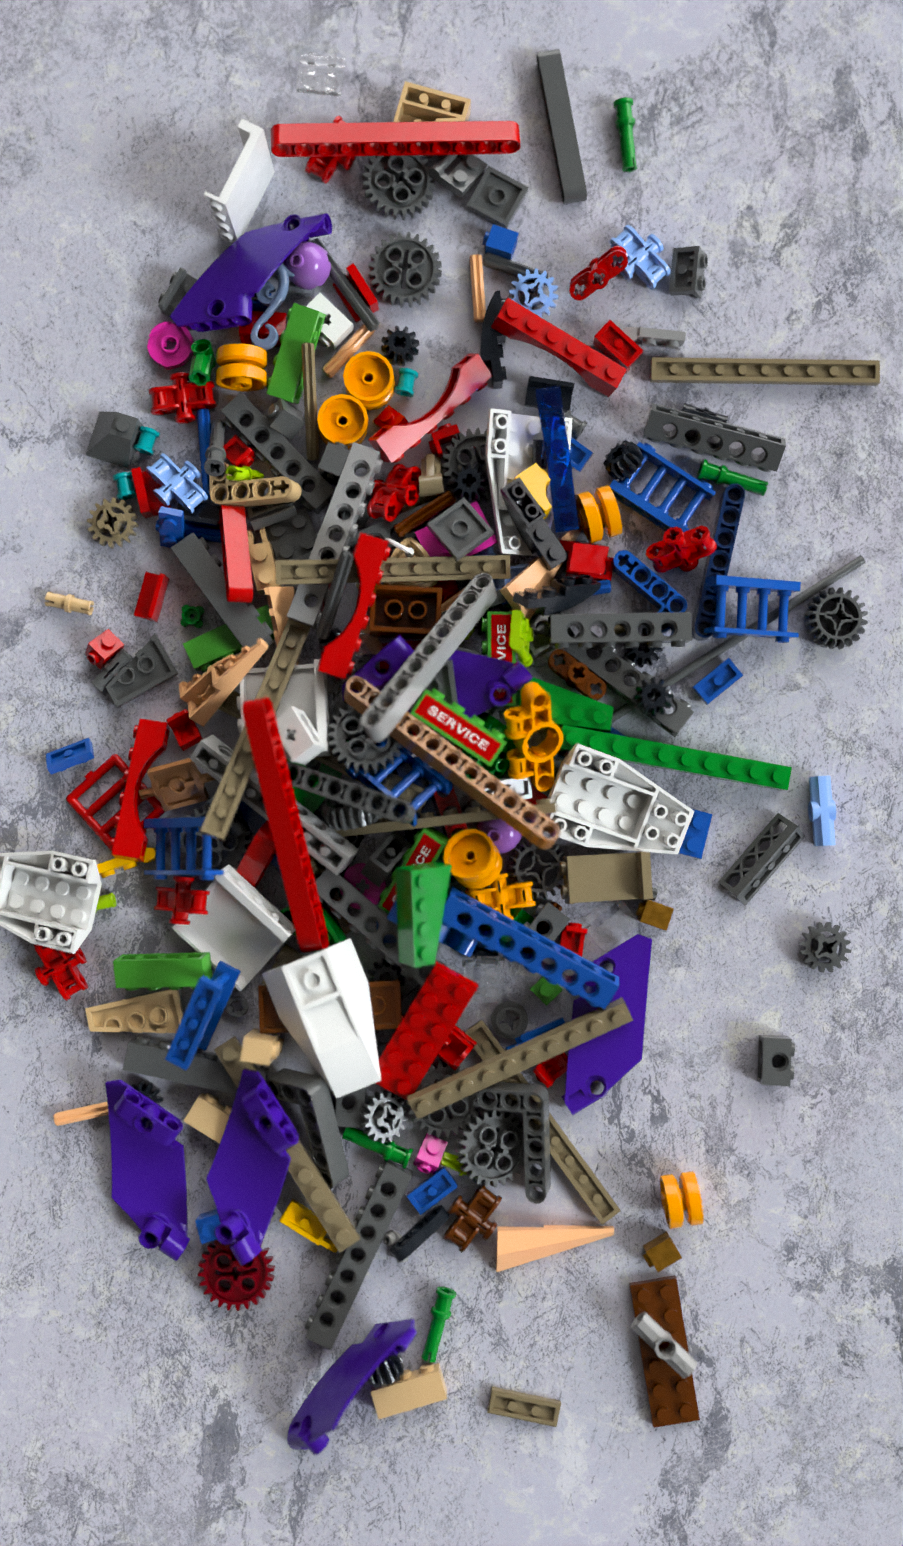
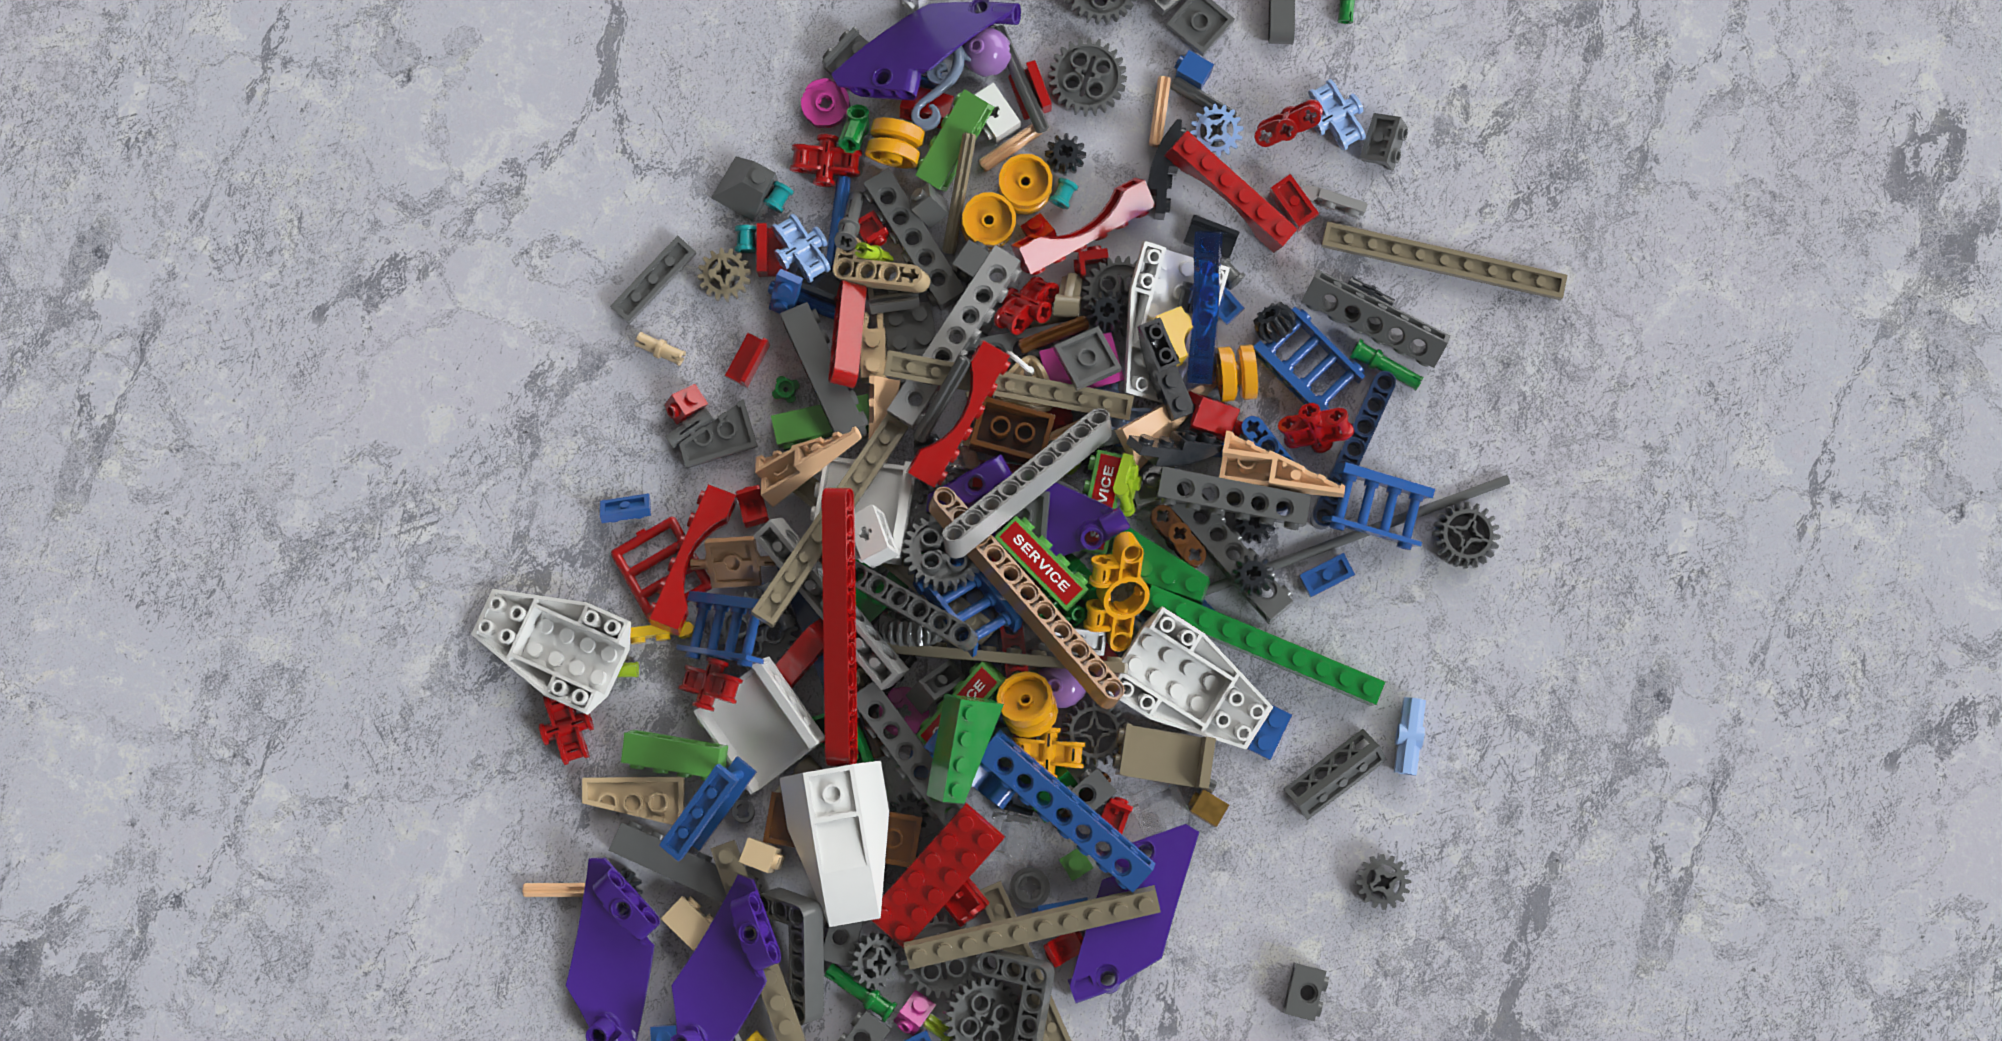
camera: 10 degrees right, 5 degrees down
none -> dark grey plate [610,235,697,324]
none -> light nougat wedge [1219,431,1345,497]

